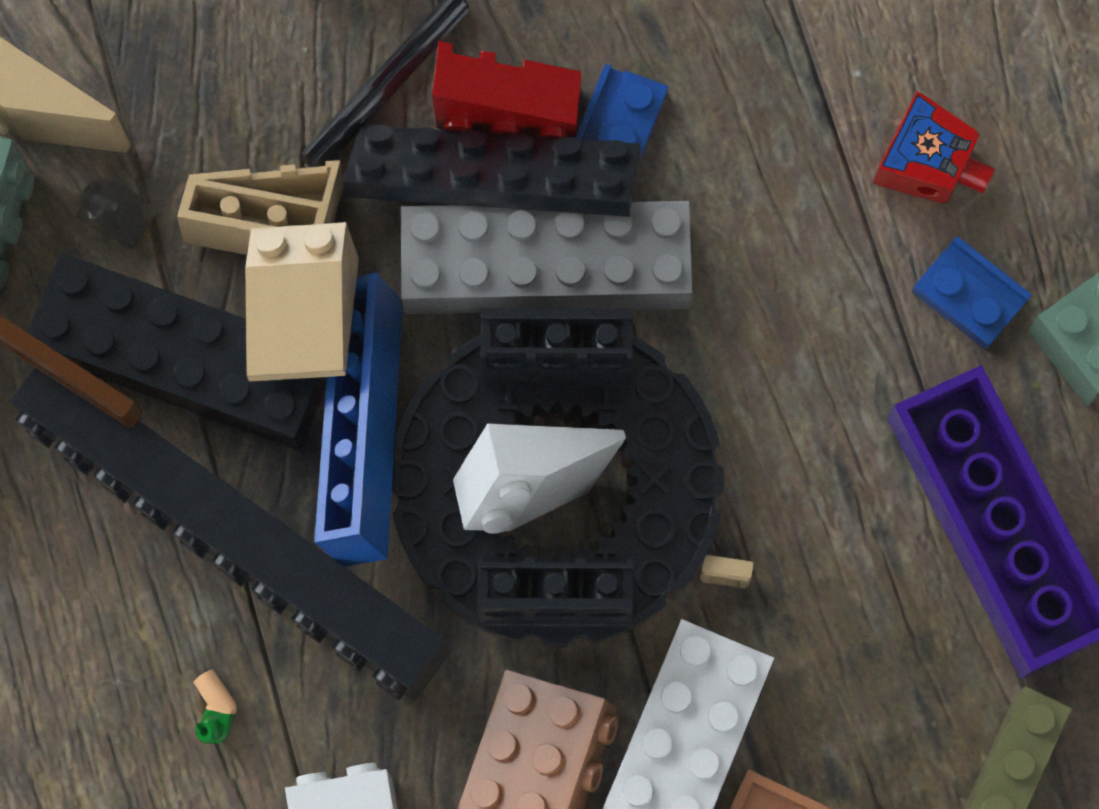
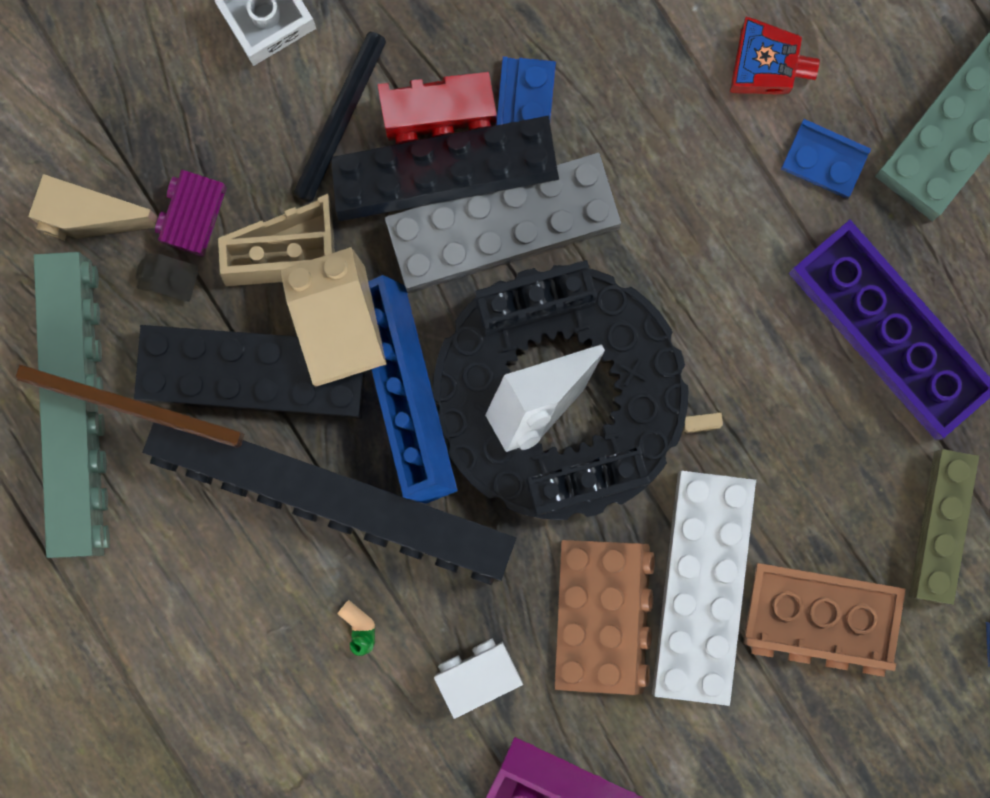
camera: 15 degrees left, 10 degrees up
none -> magenta brick [155,170,227,257]

